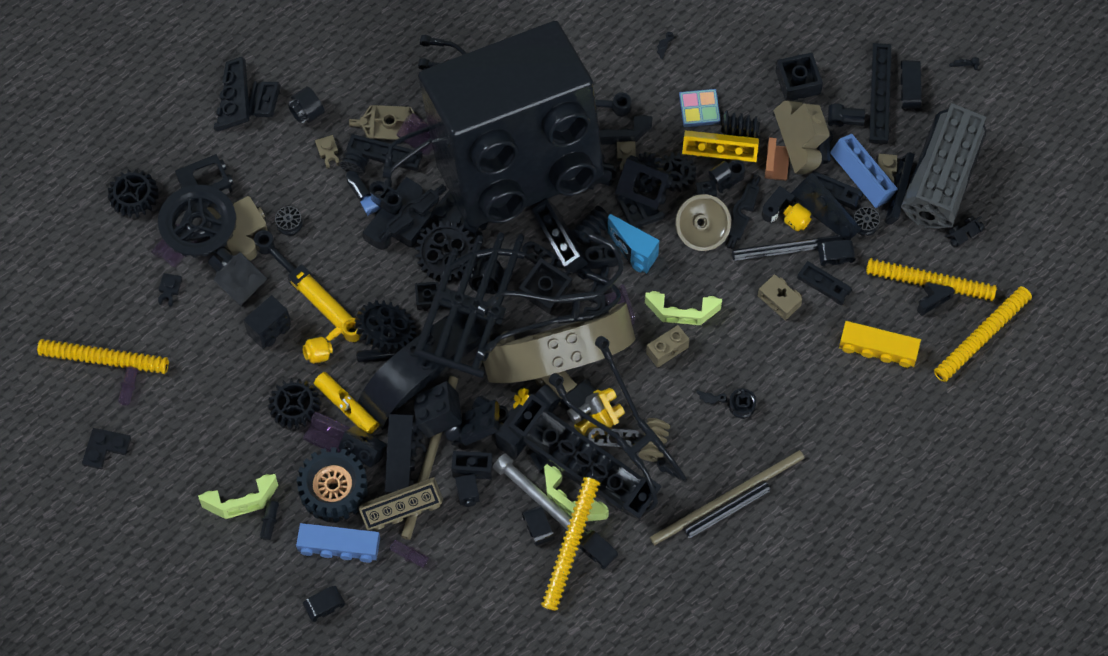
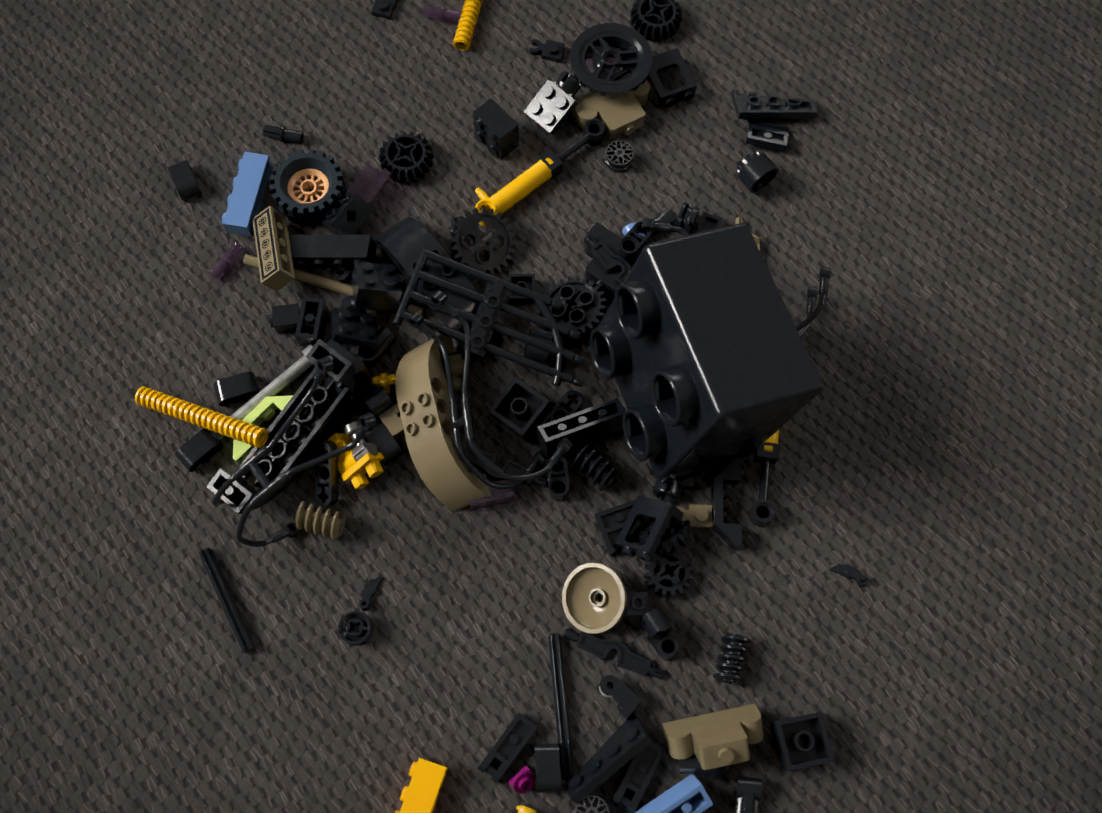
camera: 90 degrees right, 5 degrees up
yellowish green slope [198,474,278,519] -> none
yellow head [303,337,333,364] -> none
yellow piece [314,372,379,434] -> none
dark tan plate [315,135,340,168] -> none
dark azure slope [608,214,660,273] -> none
yellowish green slope [645,291,722,325] -> none
dark tan brick [646,325,689,368] -> none
dark tan piece [650,450,804,546] -> none
tile [679,89,721,127] -> none
yellow brick [682,130,759,162] -> none
dark tan brick [758,274,802,321] -> none
nougat panel [765,138,789,181] -> none
yellow head [783,203,812,231] -> none
none -> magenta plate [508,766,535,794]

